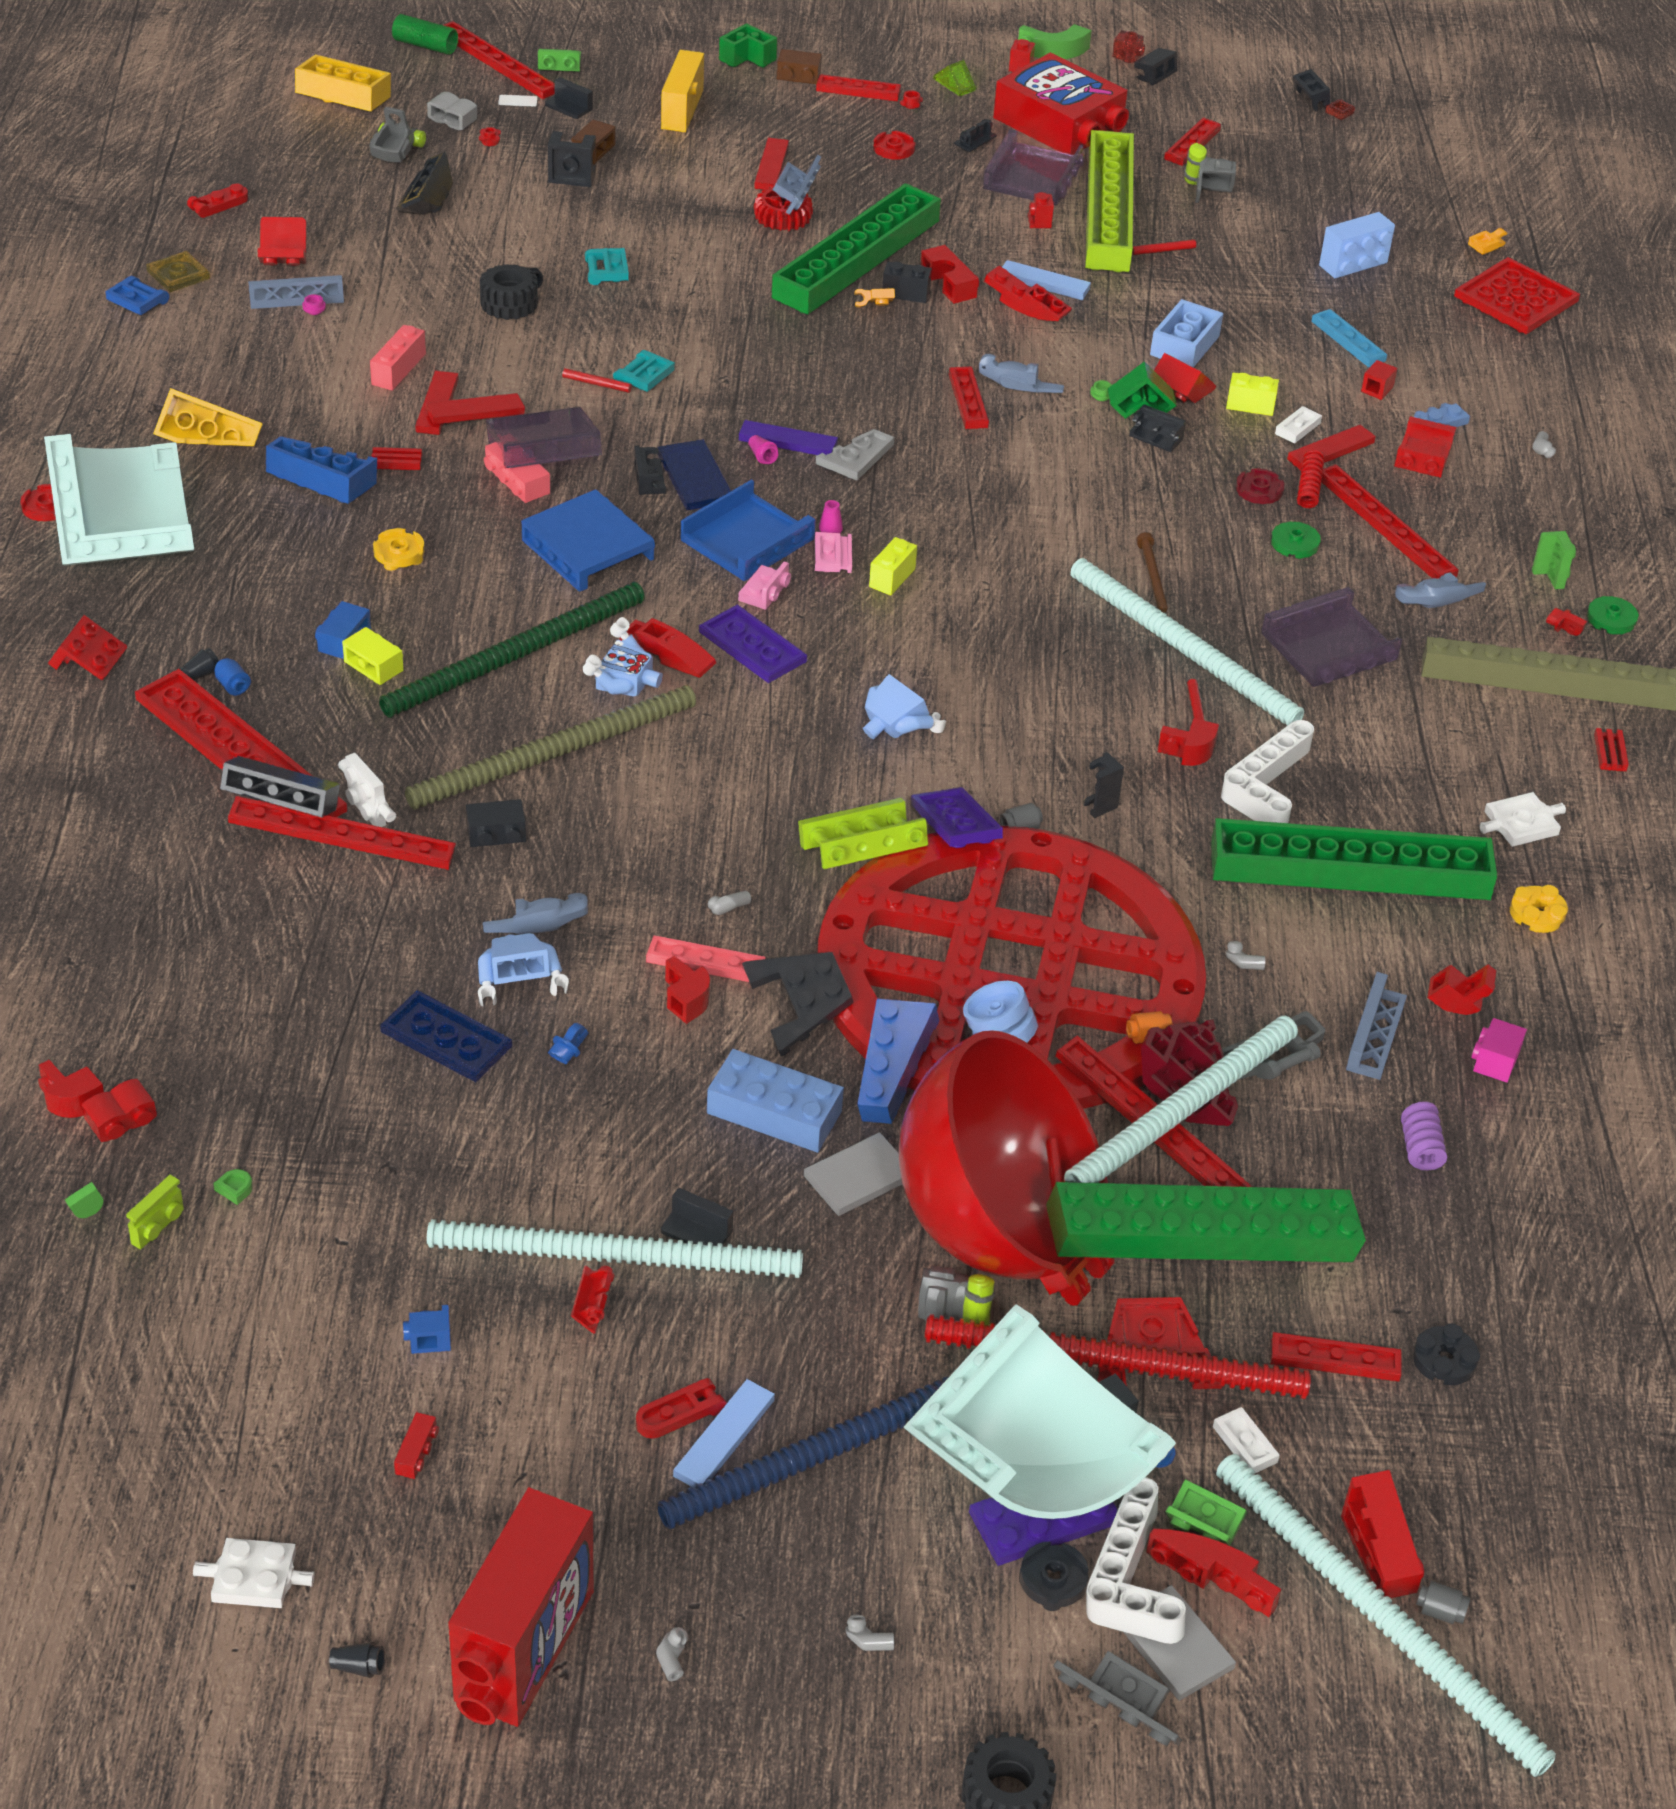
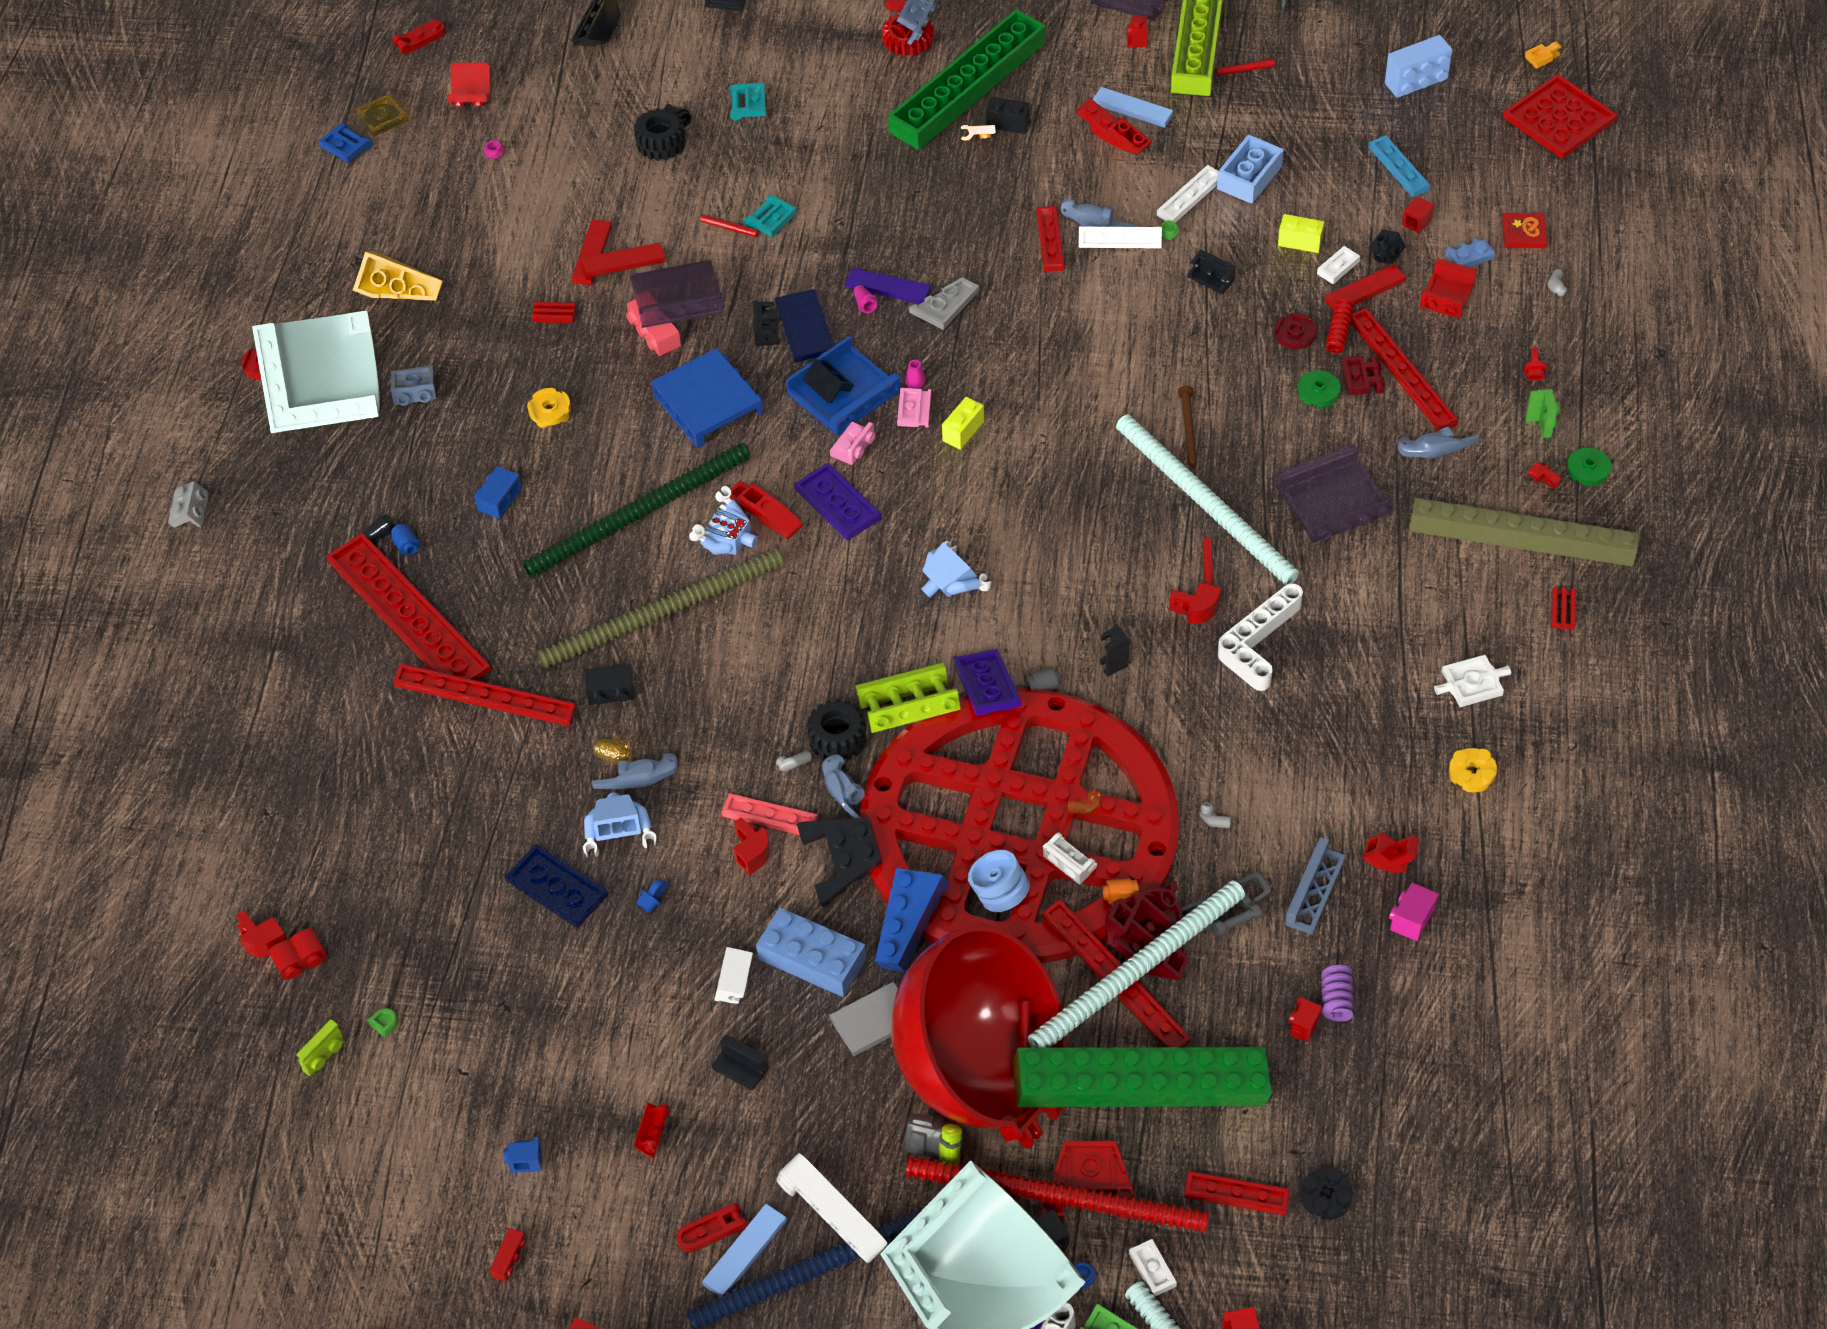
camera: 10 degrees right, 10 degrees up
red bracket [48,615,127,680] -> none
bright green tile [65,1182,103,1218] -> none
black brick [220,756,340,817] -> none
sand blue fence [248,275,344,309] -> none
blue wedge [266,436,377,504] -> none
white plate [338,753,396,827] -> none
neon yellow brick [342,627,404,685] -> none
coral brick [370,325,426,391] -> none
light aqua piece [427,1219,803,1278] -> none
red arch [920,245,979,304] -> none
green brick [1108,361,1177,419] -> none
red slope [1154,352,1217,403] -> none
green brick [1211,818,1497,900] -> none
none -> sand blue plate [391,365,436,406]
none -> clear yellow brick [594,738,630,765]
none -> white hinge [715,947,753,1003]
none -> white beam [777,1153,888,1263]
none -> black panel [803,359,854,404]
none -> black tyre [807,699,867,761]
none -> sand blue animal [822,755,865,818]
none -> white hinge [1043,832,1097,885]
none -> clear orange arm [1068,790,1101,813]
none -> white plate [1079,227,1162,248]
none -> white plate [1157,165,1218,223]
none -> red brick [1288,997,1322,1042]
none -> dark red plate [1341,356,1385,395]
none -> black brick [1369,229,1406,264]
none -> red tile [1502,213,1547,248]
none -> red piece [1524,347,1547,381]

